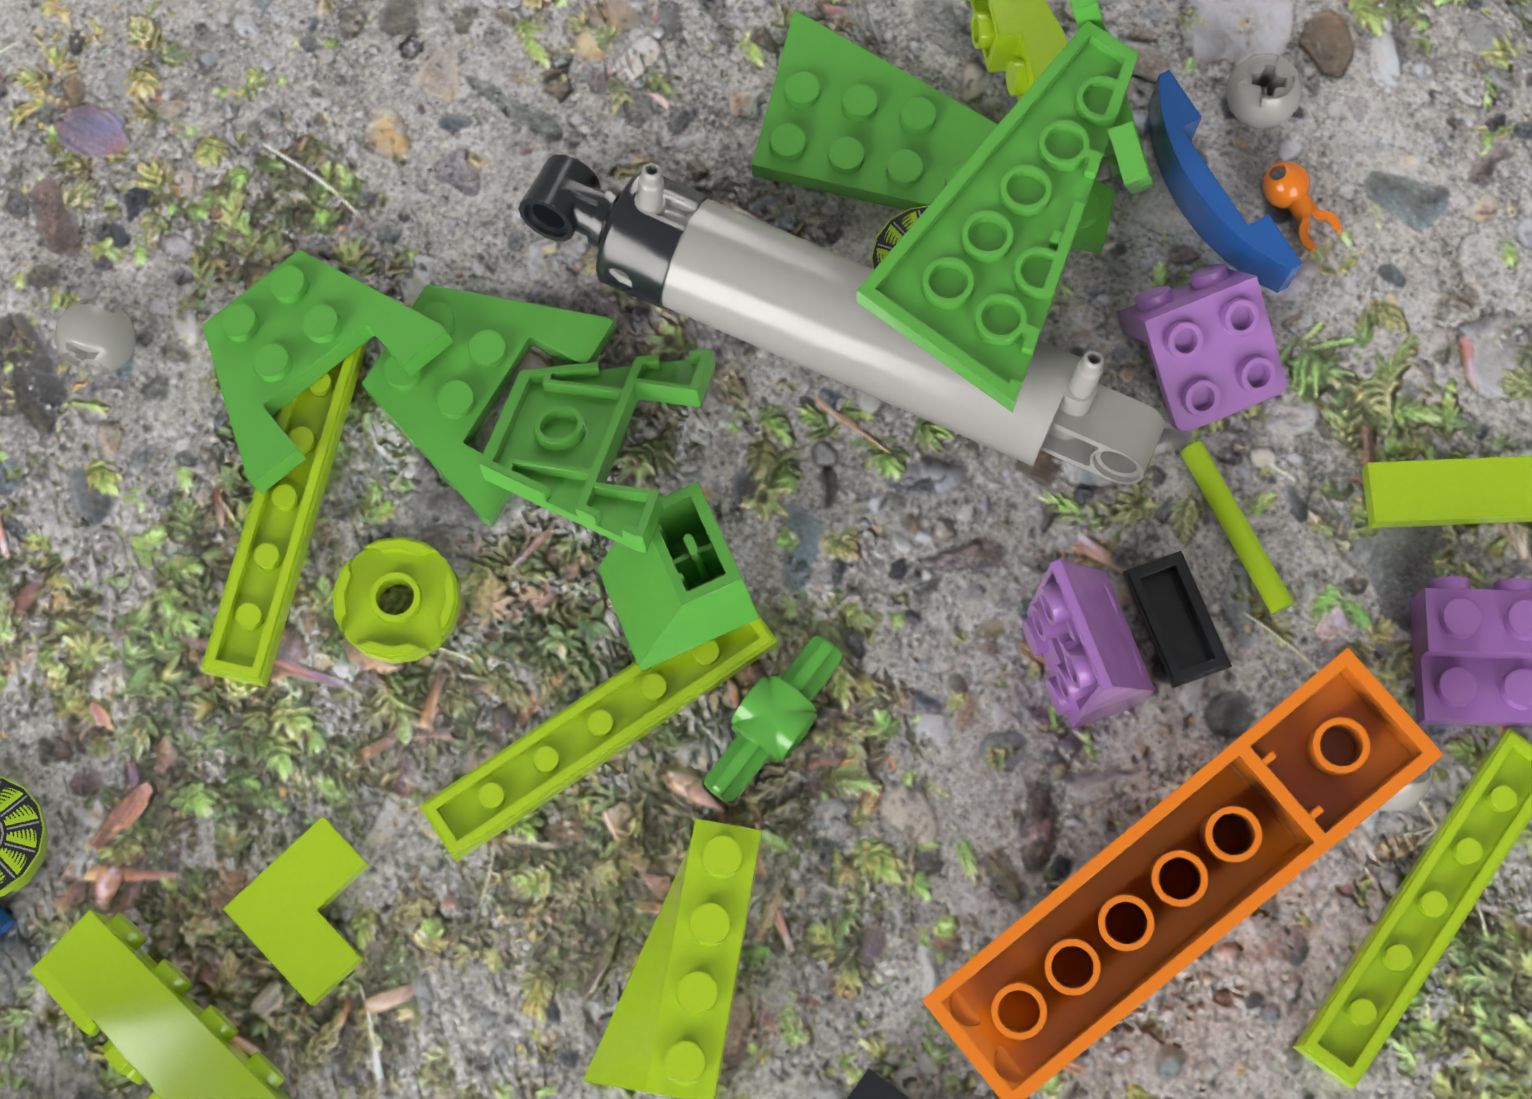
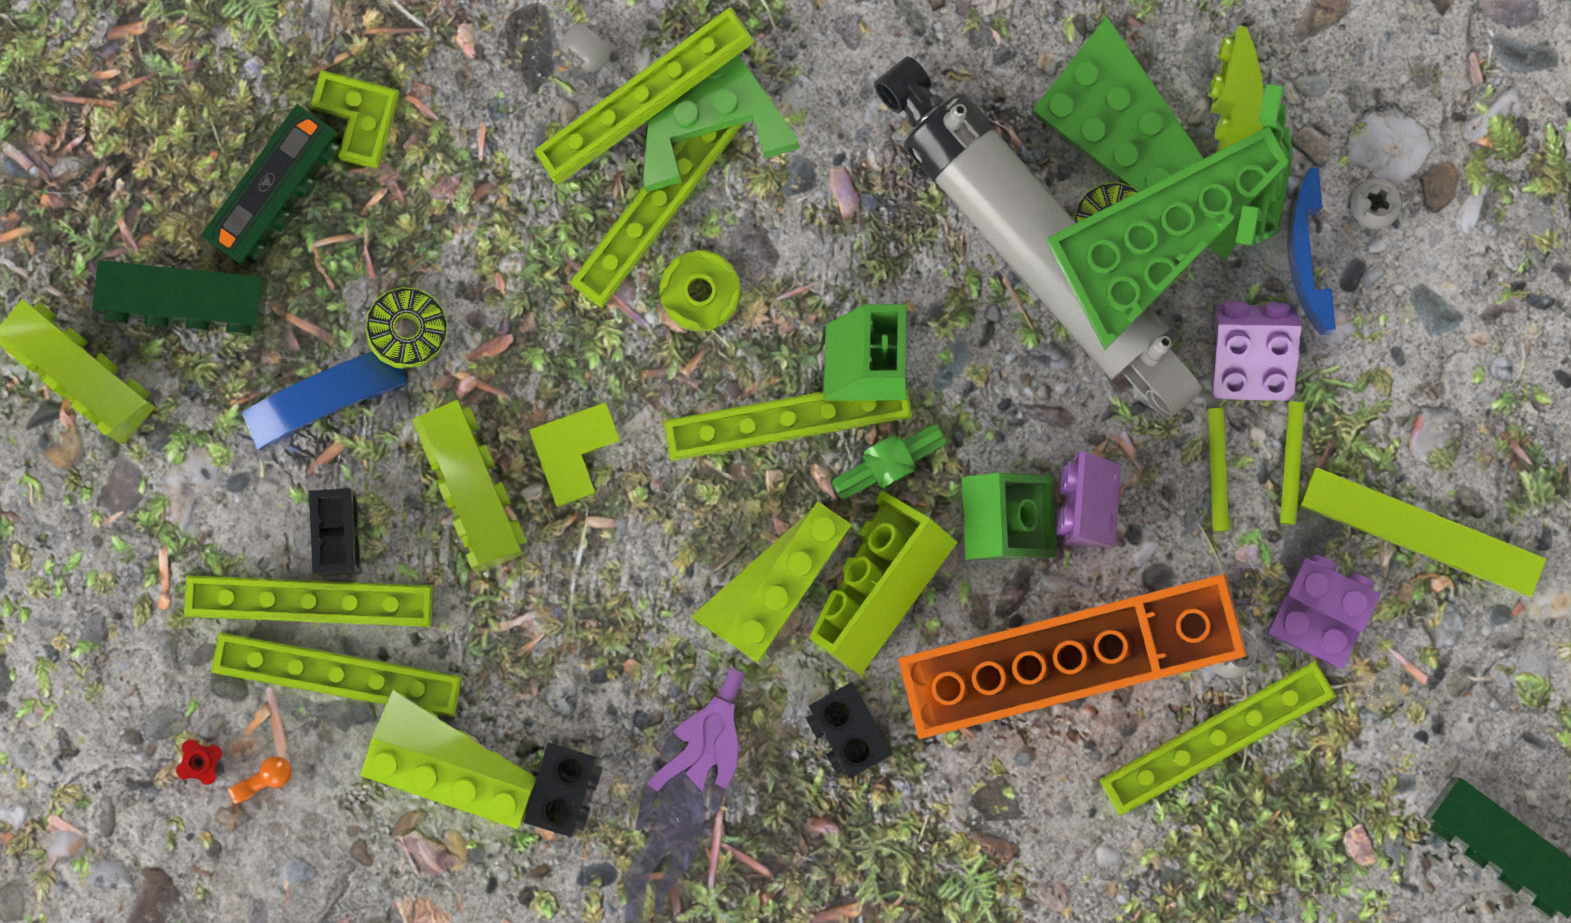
camera: 25 degrees right, 10 degrees up
bright green wing [362,284,615,527] -> none
bright green wing [479,349,715,553] -> none
black tile [1122,551,1232,689] -> none
orange arm [1262,161,1343,253] -> none
none -> lime tile [533,7,755,185]
none -> lime wedge [809,490,958,676]
none -> bright green slope [962,473,1057,560]
none -> lime bar [1280,401,1305,525]

